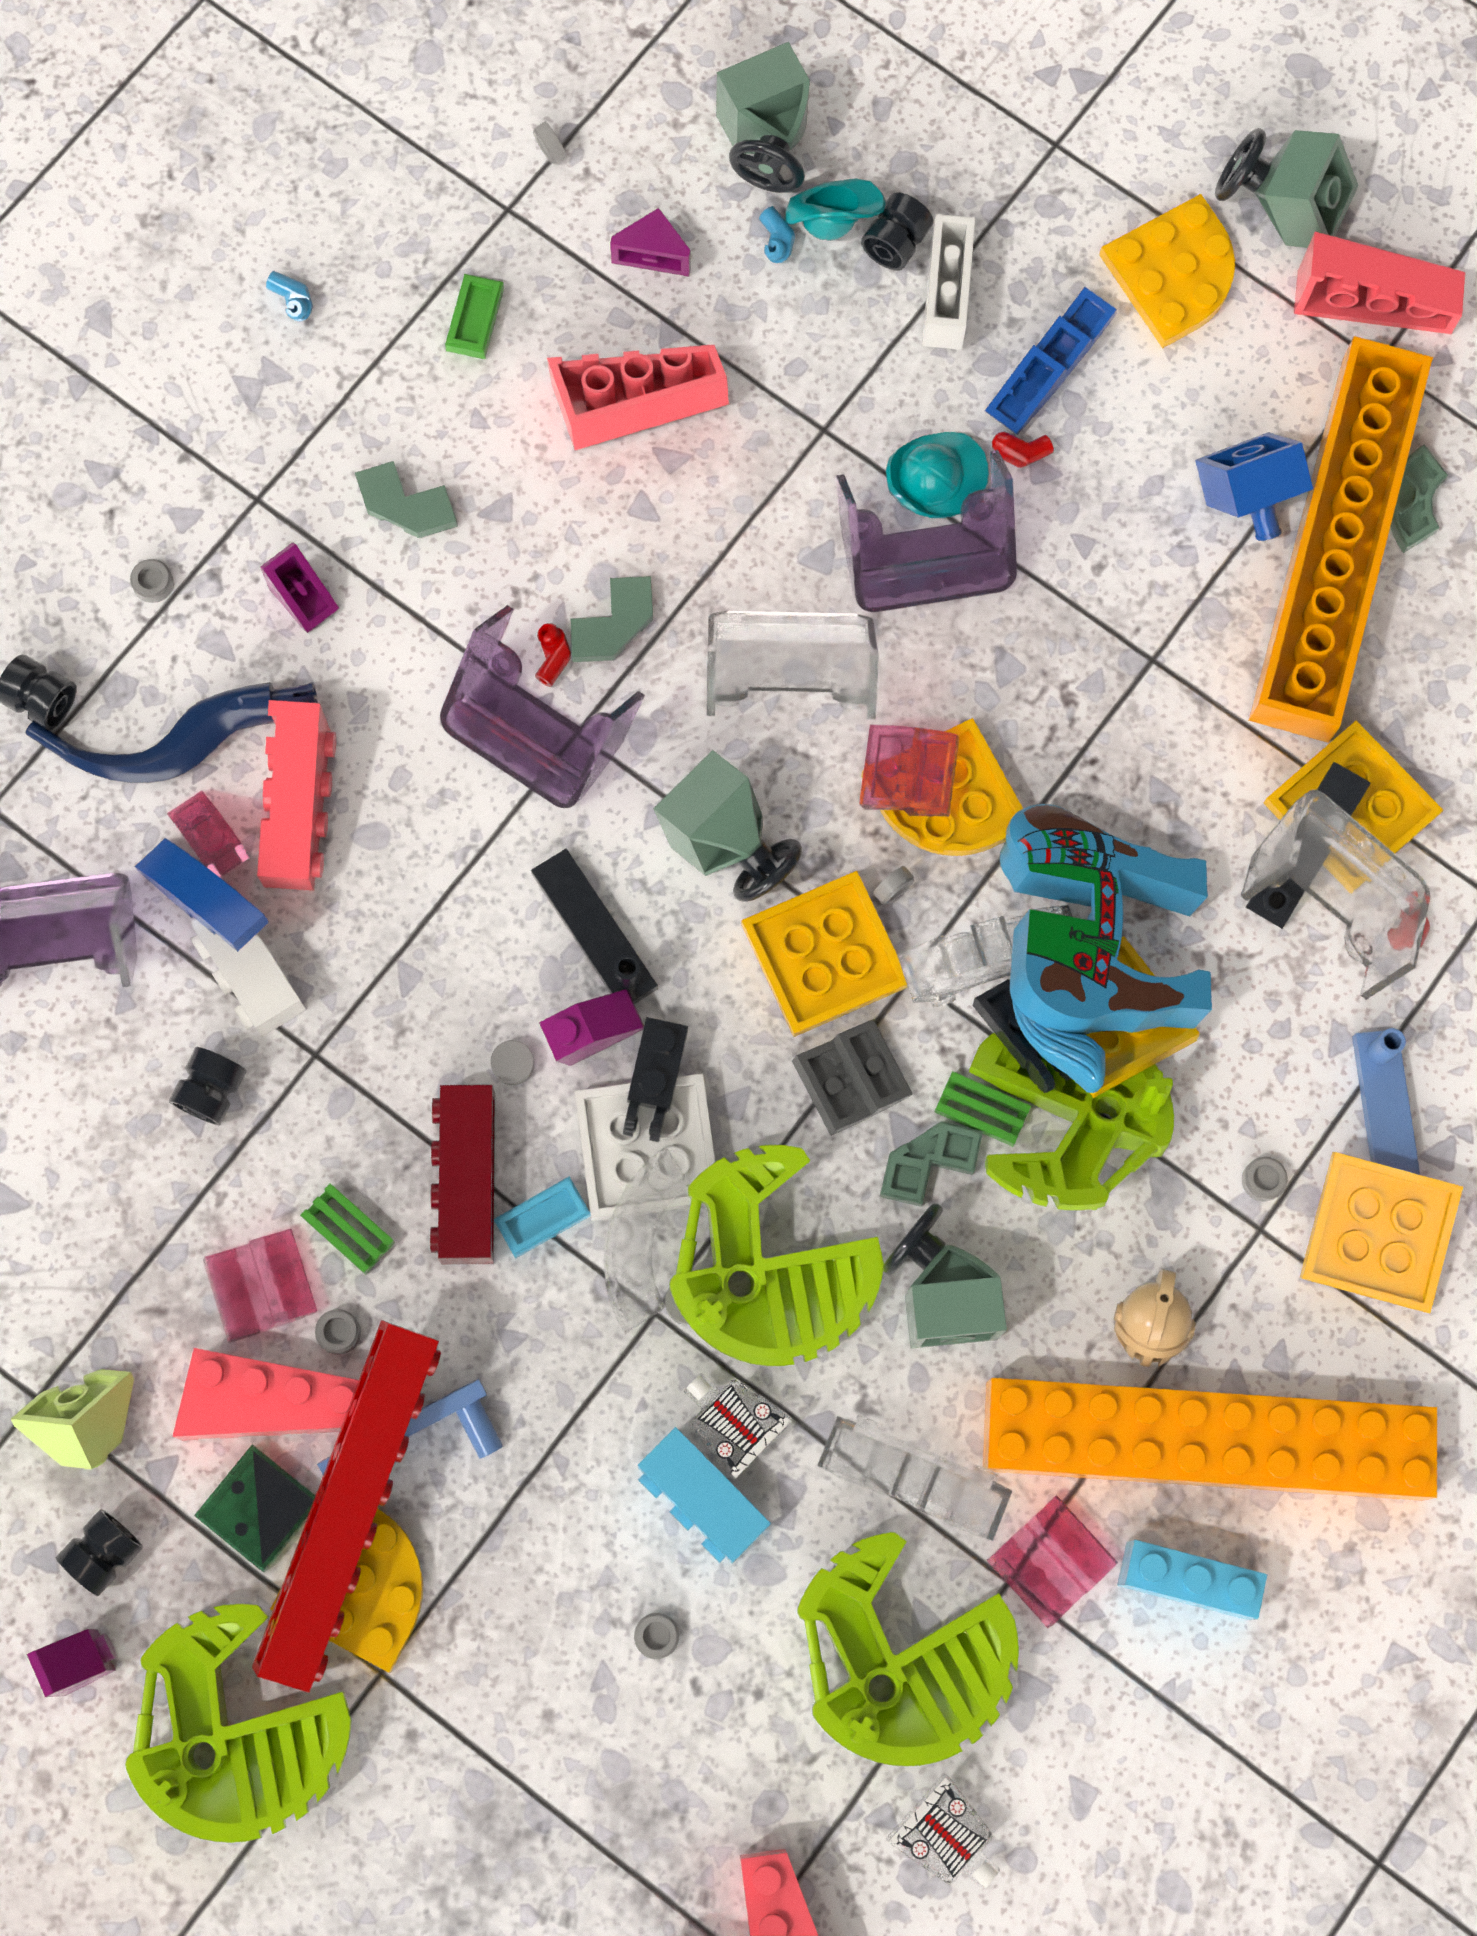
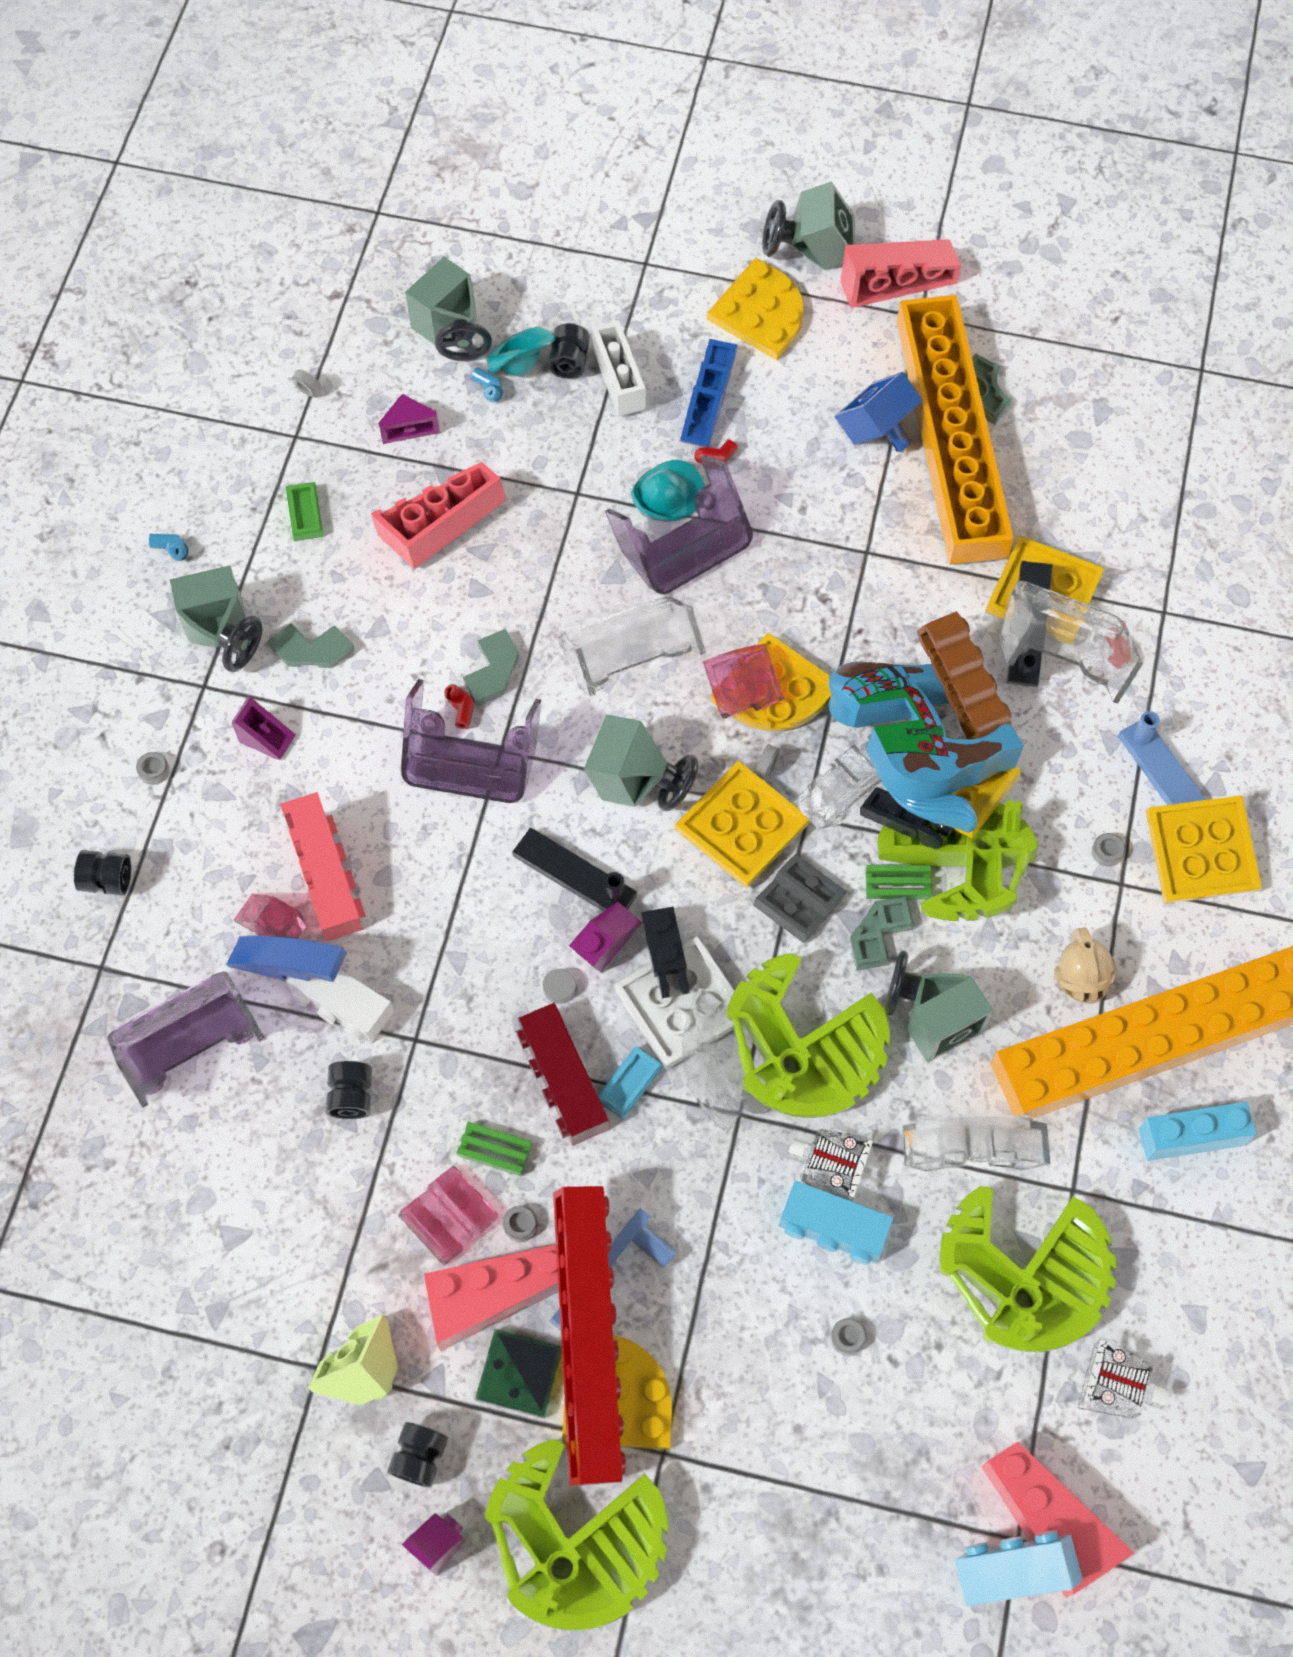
camera: 20 degrees left, 10 degrees down
dark blue animal [25,682,318,783] -> none
clear pink slope [987,1495,1118,1628] -> none
none -> sand green piece [169,565,263,672]
none -> dark orange brick [917,611,1011,740]

